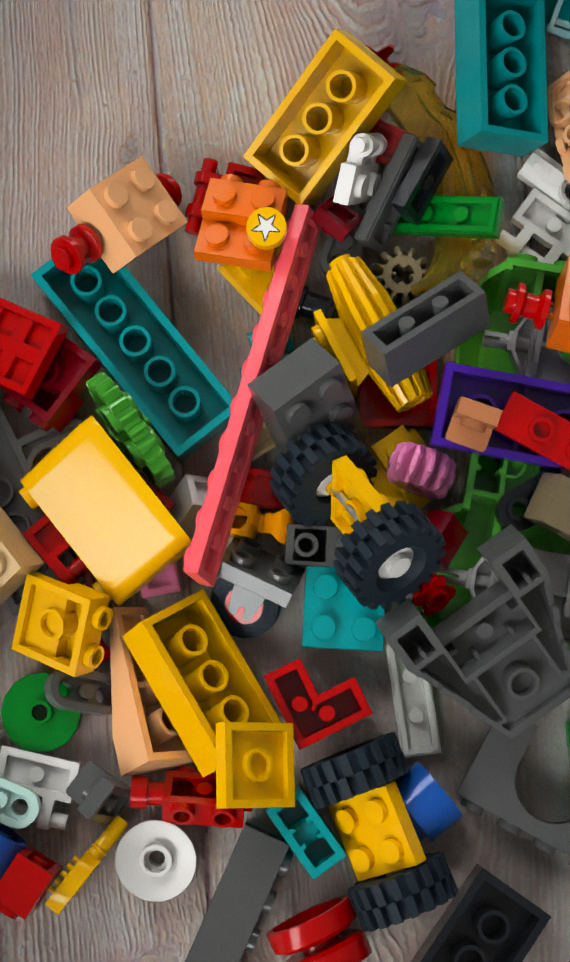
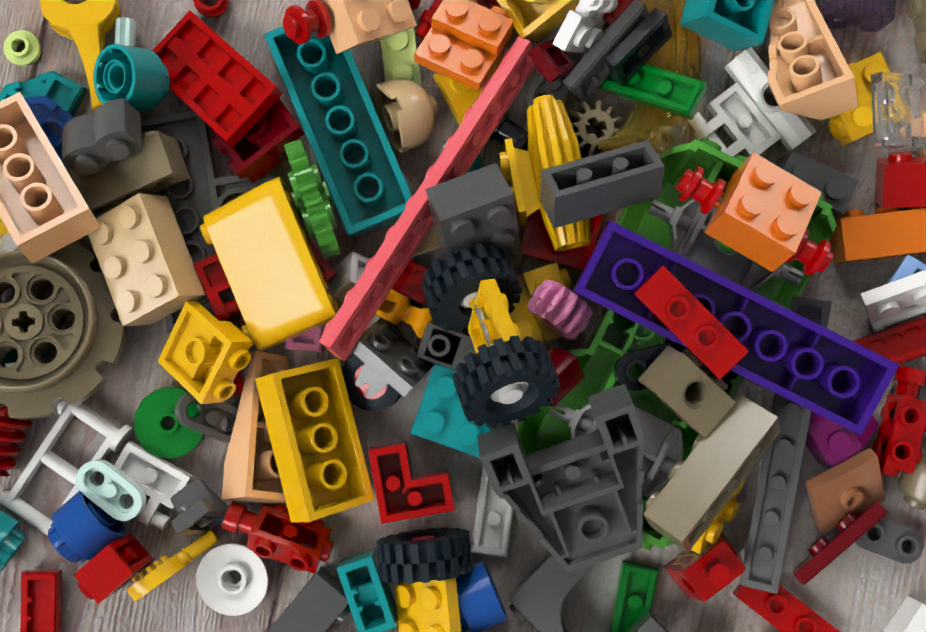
camera: 15 degrees right, 5 degrees up
yellow plate [215,722,295,809] -> none
yellow tile [246,207,287,250] -> none
red plate [411,574,456,617] -> none
nougat bracket [445,396,503,452] -> none
none -> tan cylinder [373,78,438,154]
none -> yellowish green plate [380,27,422,86]

